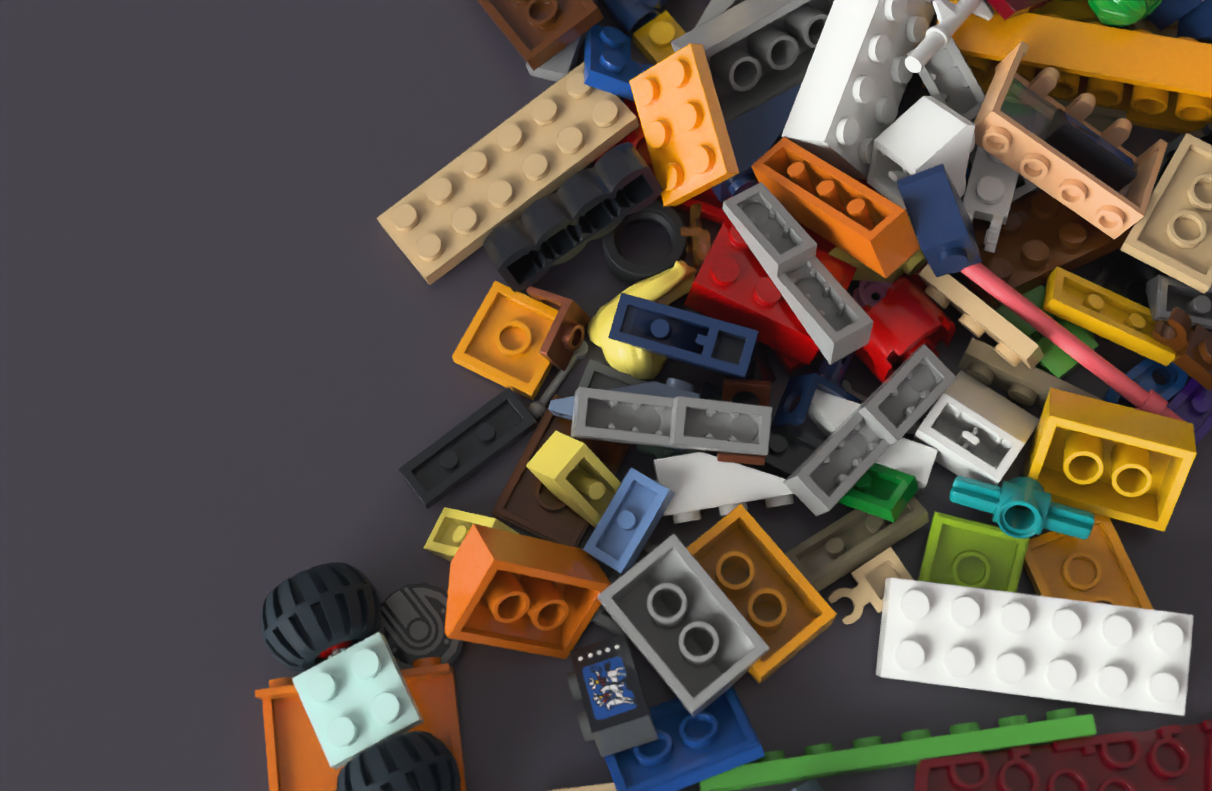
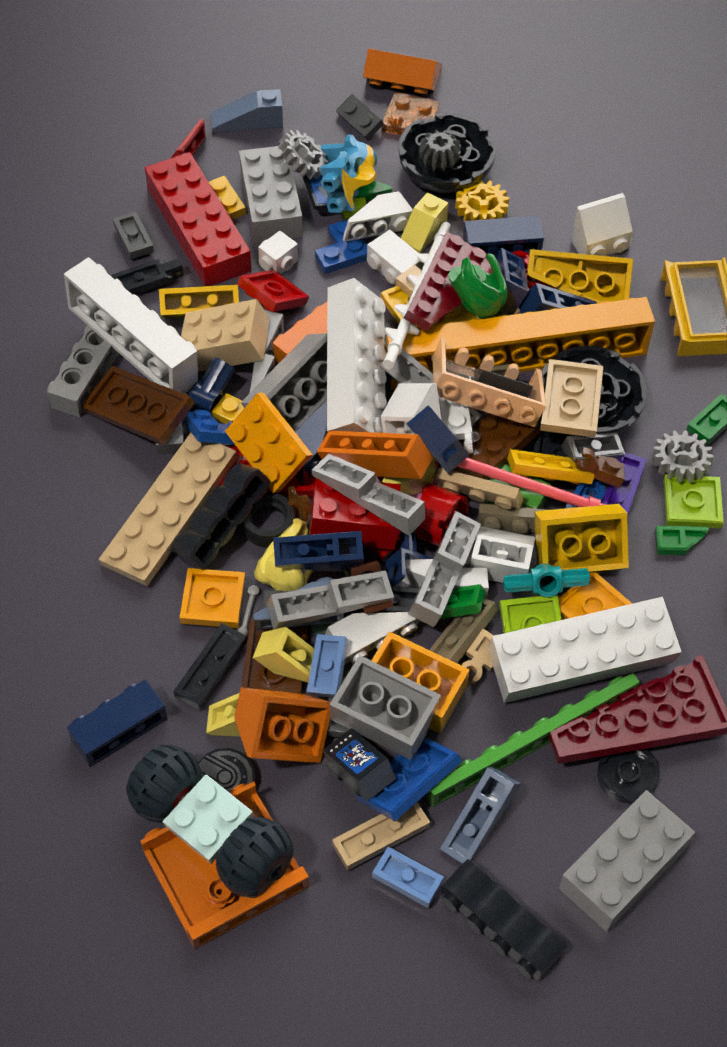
camera: 30 degrees left, 15 degrees down
copper bracket [527,286,591,371] -> none
none -> dark blue brick [67,679,168,767]

